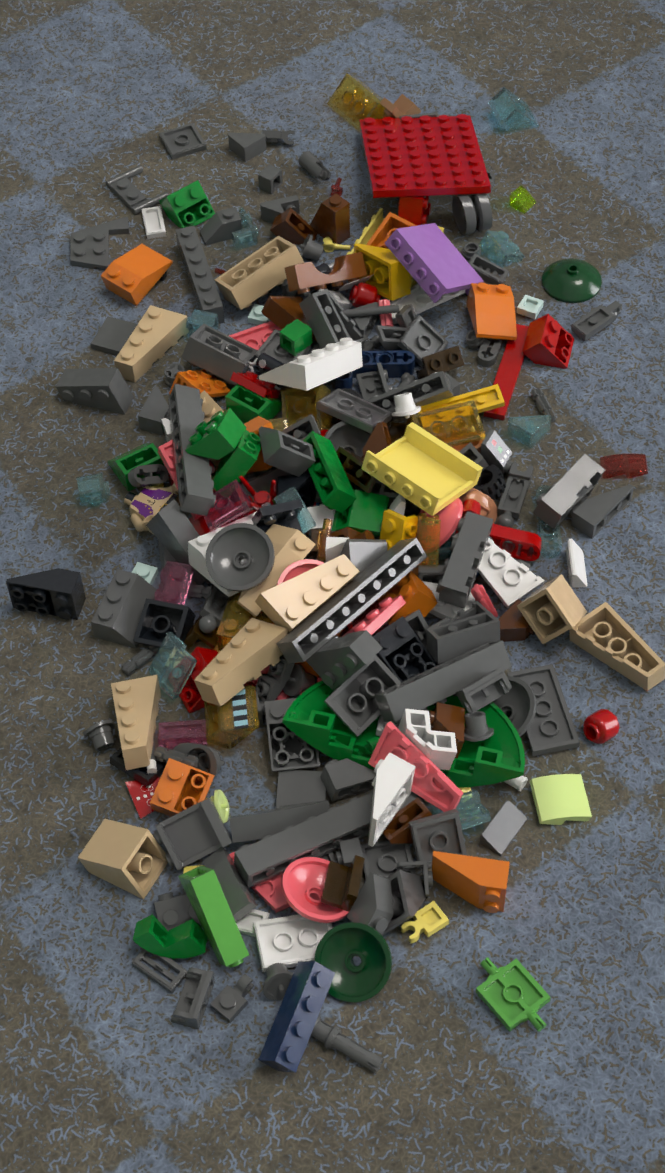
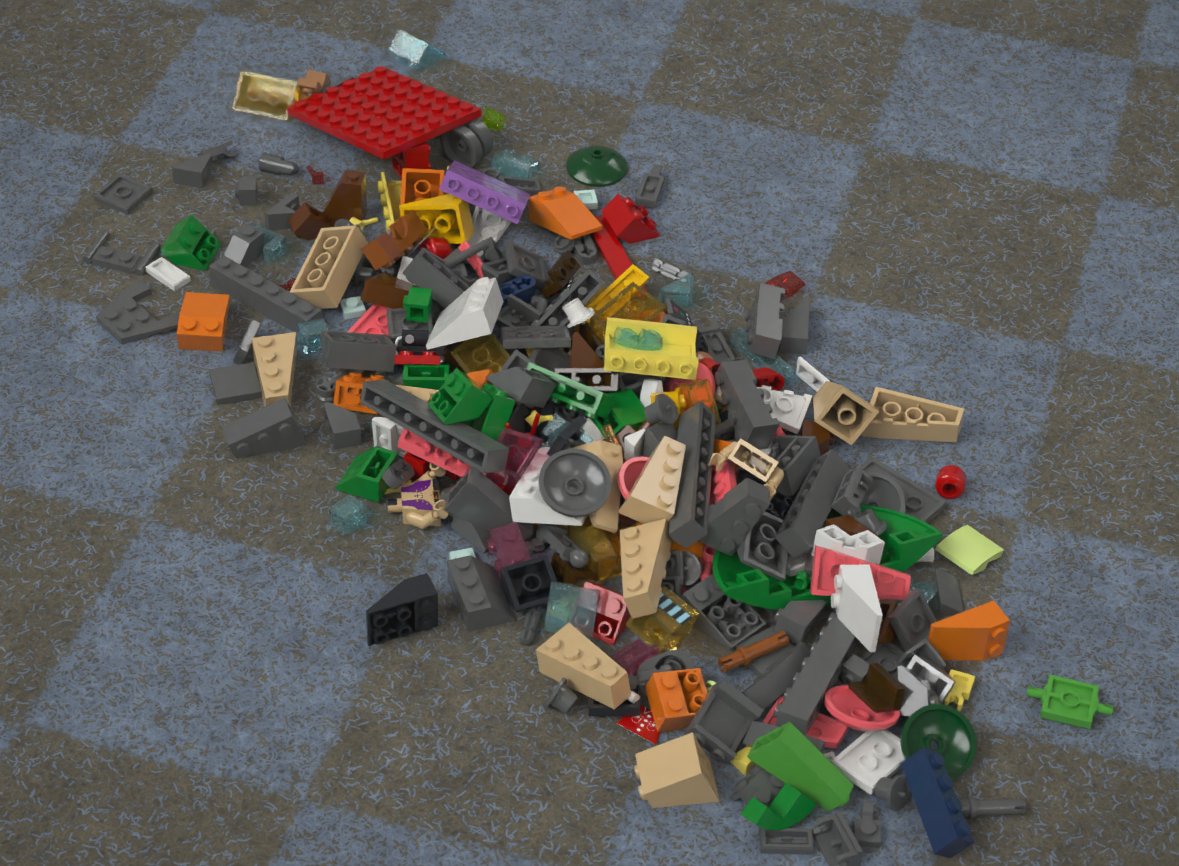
camera: 40 degrees left, 10 degrees down
none -> flat silver tile [233,320,260,365]
none -> light yellow hand [525,410,553,427]
none -> clear light blue slope [614,327,663,351]
none -> dark grey piece [644,393,678,425]
none -> tan torso [708,438,784,502]
none -> dark orange pin [717,630,789,673]

